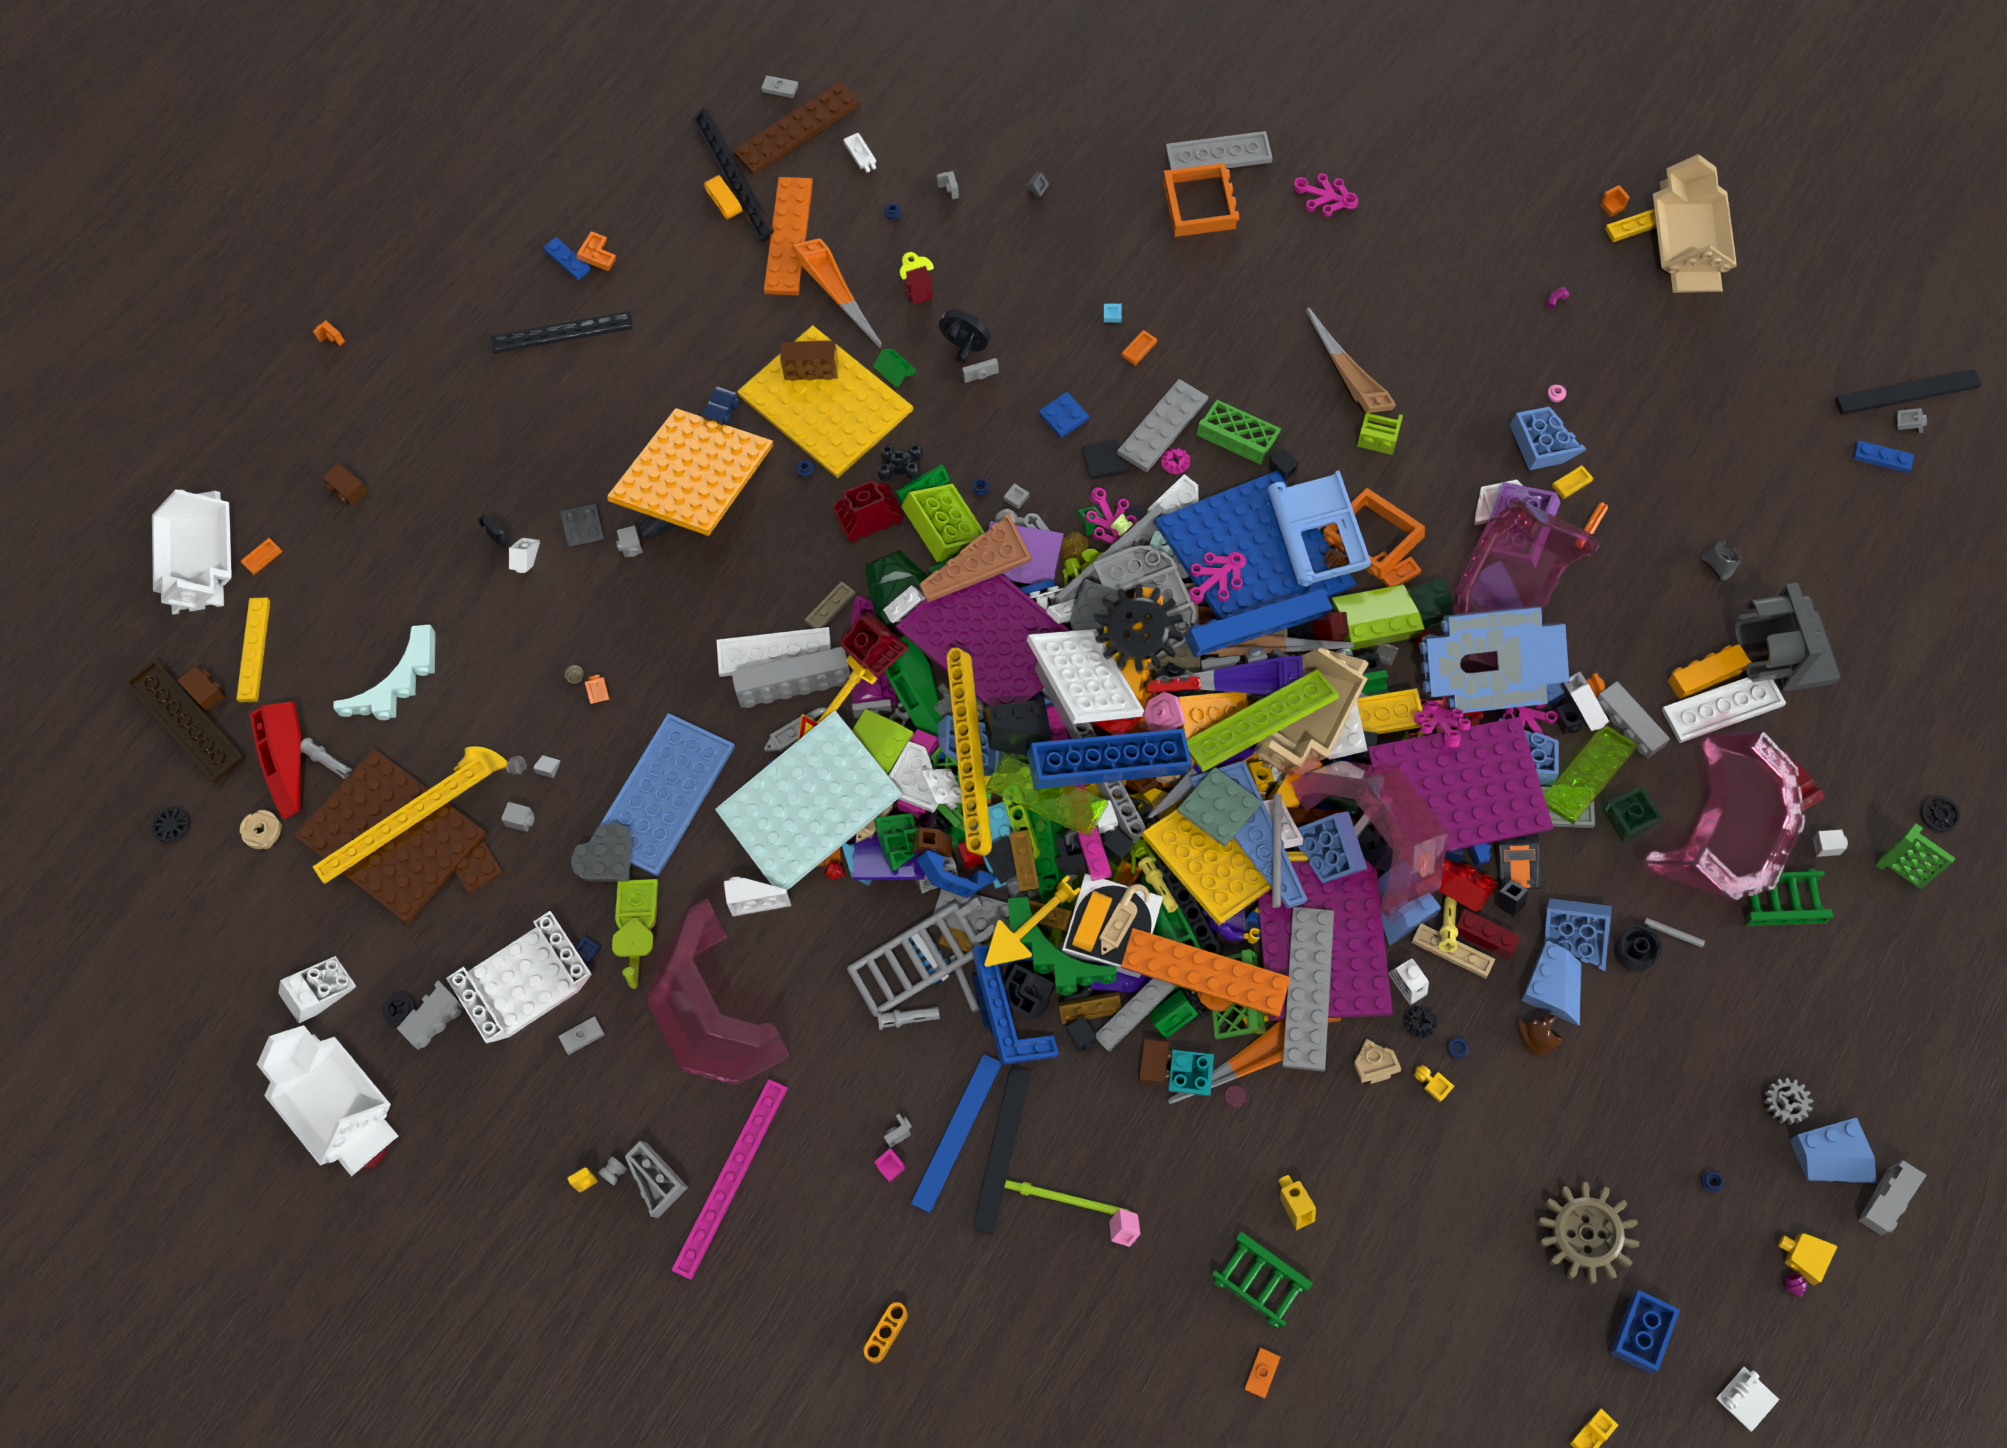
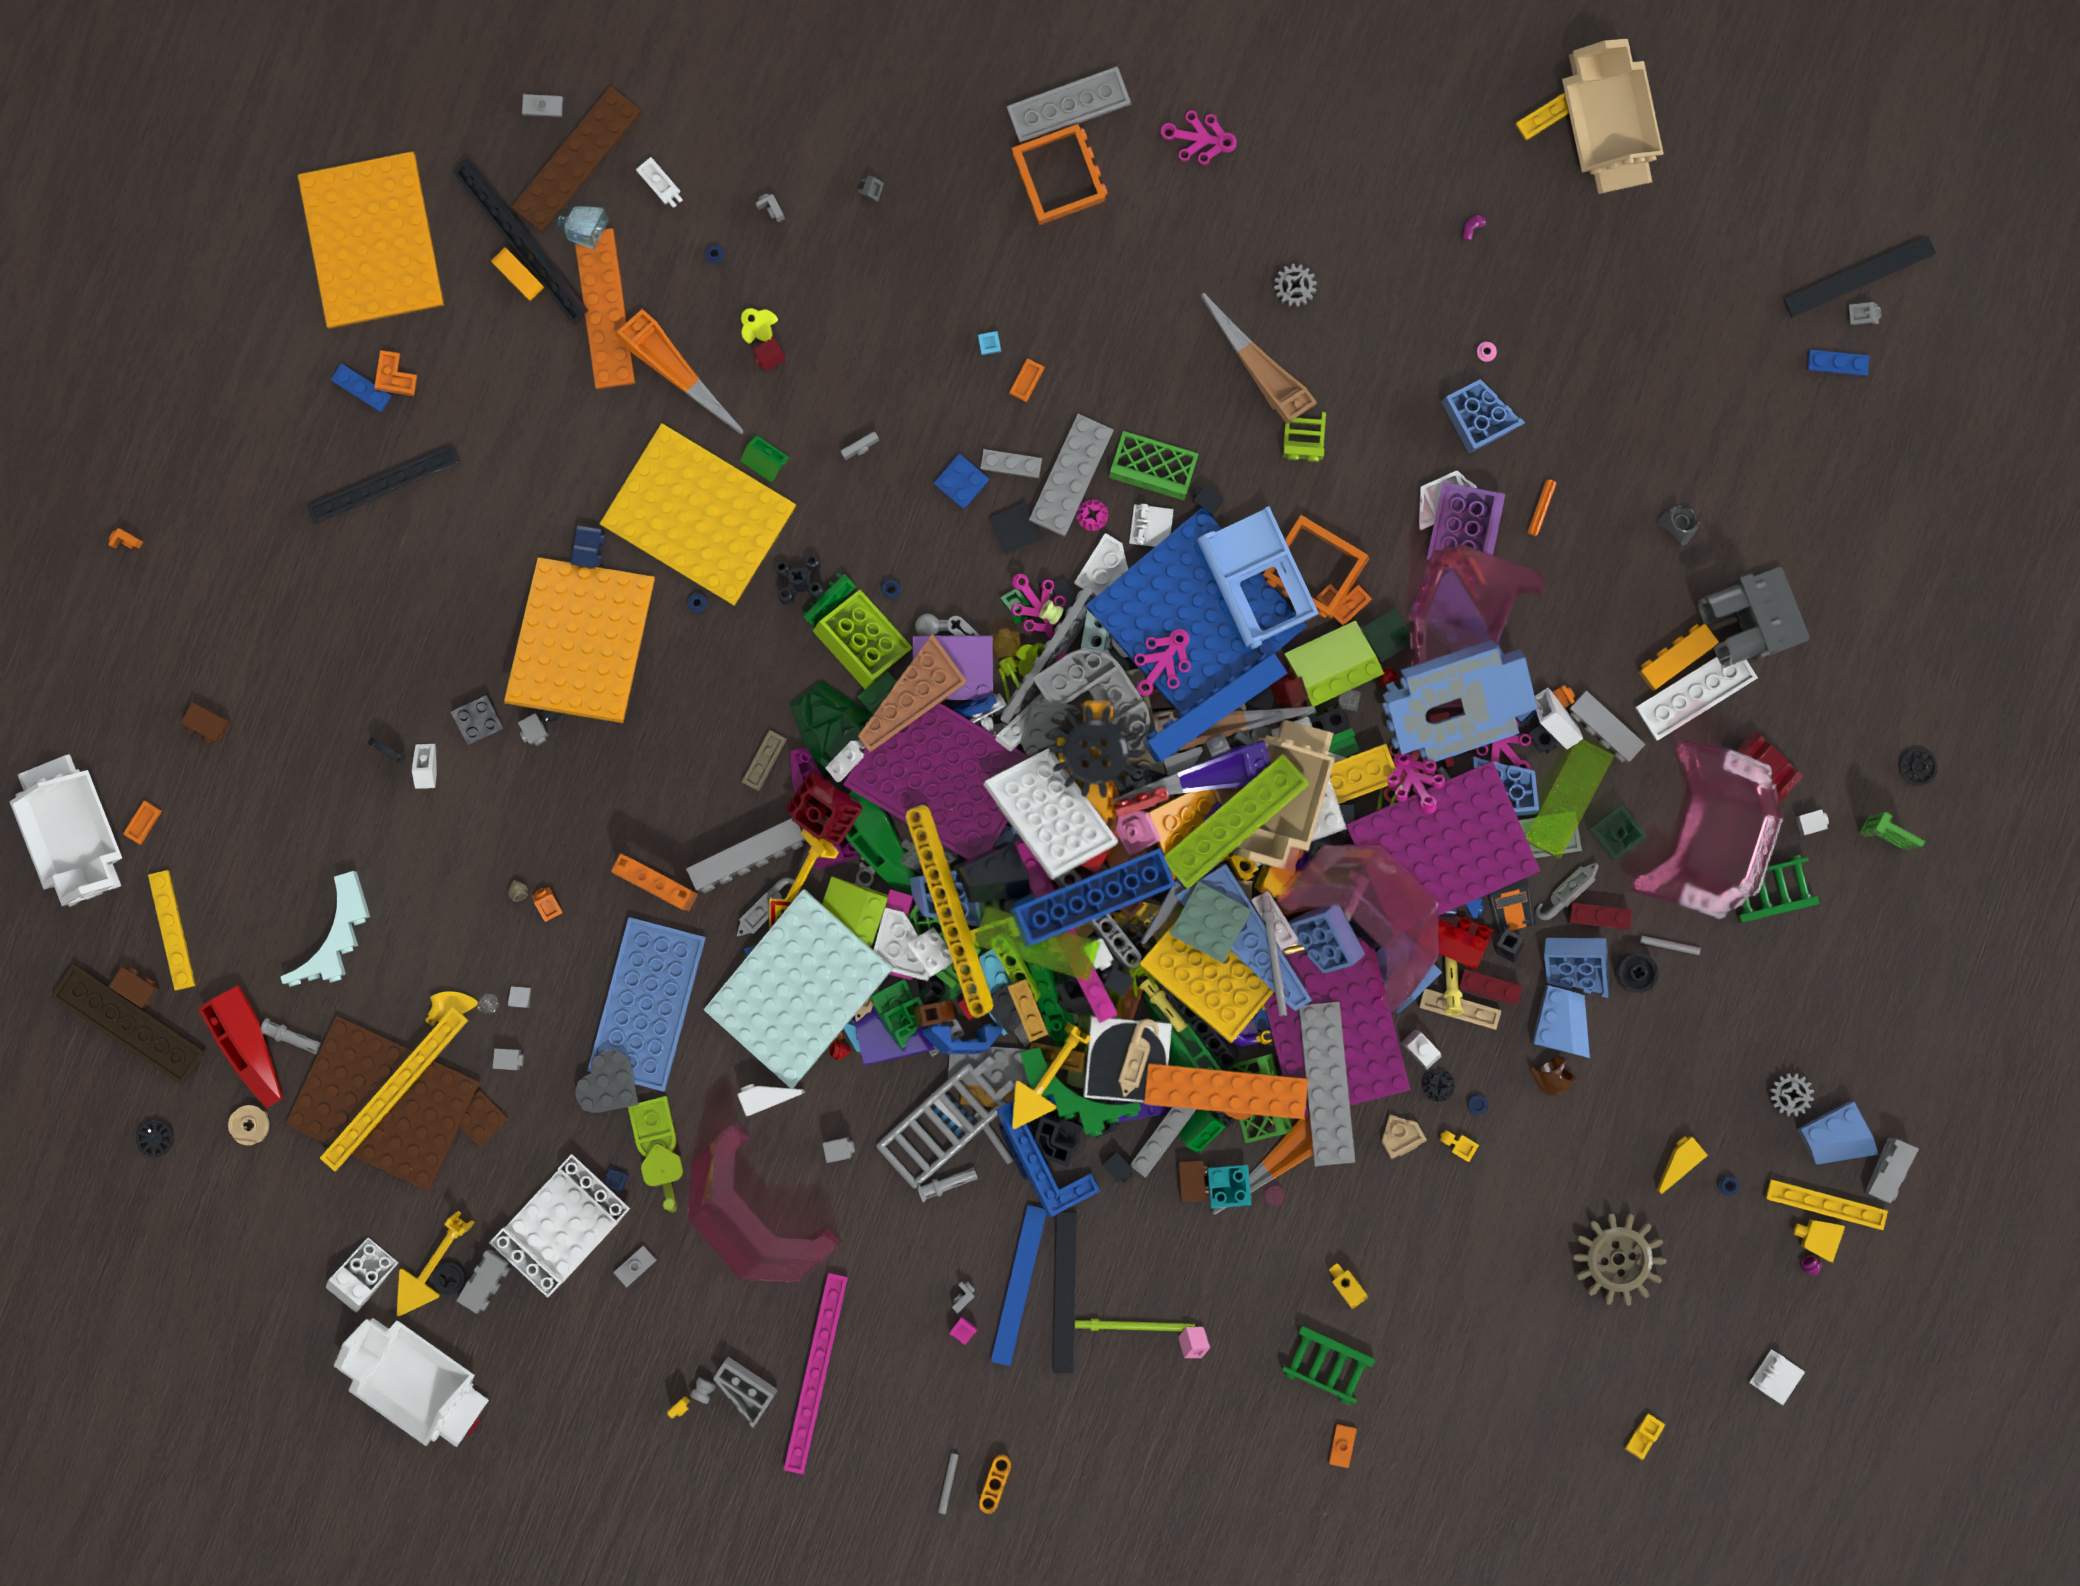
camera: 10 degrees left, 20 degrees up
white plate [717,627,831,677] -> none
reddish brown brick [780,341,838,381] -> none
dark red slope [833,480,904,542] -> none
light grey plate [852,699,892,718] -> none
black piece [939,310,991,363] -> none
light grey plate [1004,483,1029,509] -> none
pearl gold plate [1058,992,1121,1024] -> none
light orange beam [1072,891,1113,952] -> none
reddish brown gear [1324,547,1348,569] -> none
yellow tile [1552,465,1593,499] -> none
orange panel [1600,185,1629,217] -> none
blue brick [1610,1290,1680,1374] -> none
none -> light orange plate [298,152,444,328]
none -> yellow piece [397,1211,475,1316]
none -> clear light blue torso [557,207,608,249]
none -> orange window [611,854,698,911]
none -> light grey brick [823,1137,855,1163]
none -> light grey bar [938,1453,959,1514]
none -> light grey plate [981,449,1042,479]
none -> white hinge [1129,504,1174,547]
none -> light grey gear [1274,264,1317,308]
none -> light grey plate [1535,863,1599,920]
none -> dark red brick [1567,903,1632,930]
none -> yellow slope [1657,1136,1708,1194]
none -> yellow plate [1765,1179,1888,1230]

